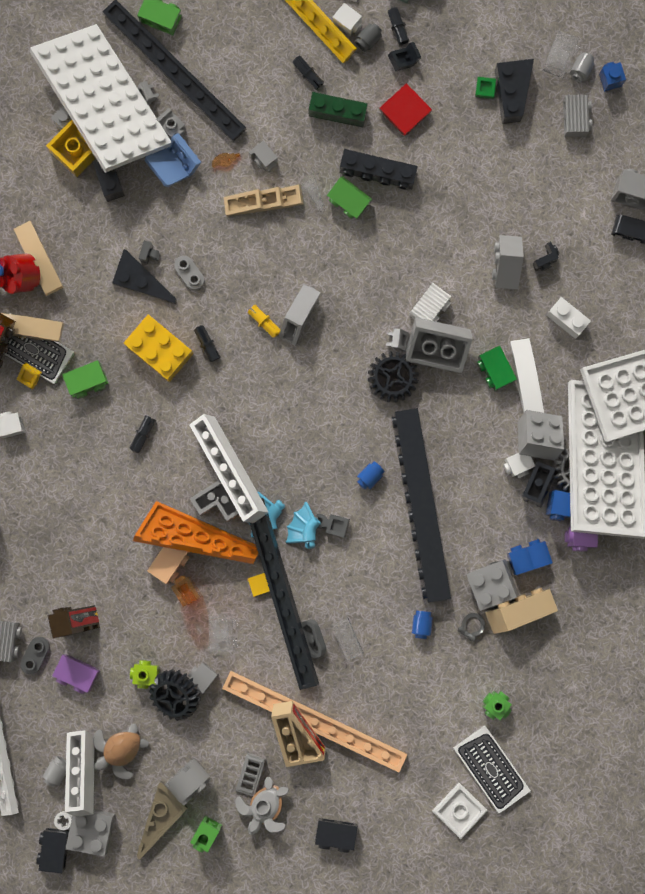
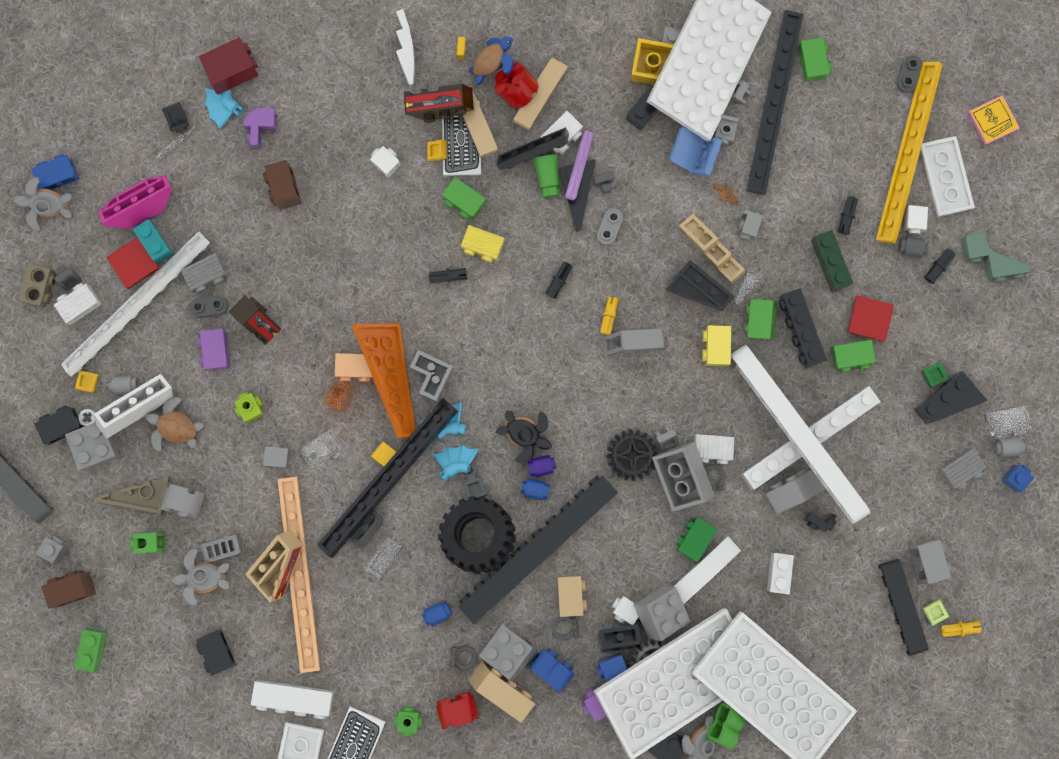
camera: 55 degrees right, 0 degrees up
yellow brick [123,314,194,382] -> none
black gear [149,669,201,721] -> none
white brick [190,414,269,523] -> none
black bracket [388,42,421,72] -> none
none -> yellow tile [75,370,99,393]
none -> white brick [251,680,334,719]
none -> red brick [436,692,480,729]
none -> black tyre [438,496,516,574]
none -> light yellow brick [461,225,505,263]
none -> black animal [496,410,552,463]
none -> black plate [497,127,569,171]
none -> dark purple brick [527,455,556,478]
none -> bright green plant [532,155,560,198]
none -> white brick [540,111,583,155]
none -> dark grey piece [552,616,578,640]
none -> tan brick [557,576,587,617]
none -> lavender axle [565,130,593,200]
none -> black wedge [665,260,735,311]
none -> light yellow brick [702,326,731,366]
none -> dark grey piece [705,465,726,491]
none -> white beam [731,345,870,524]
none -> white brick [740,386,880,490]
none -> bright green brick [831,340,876,373]

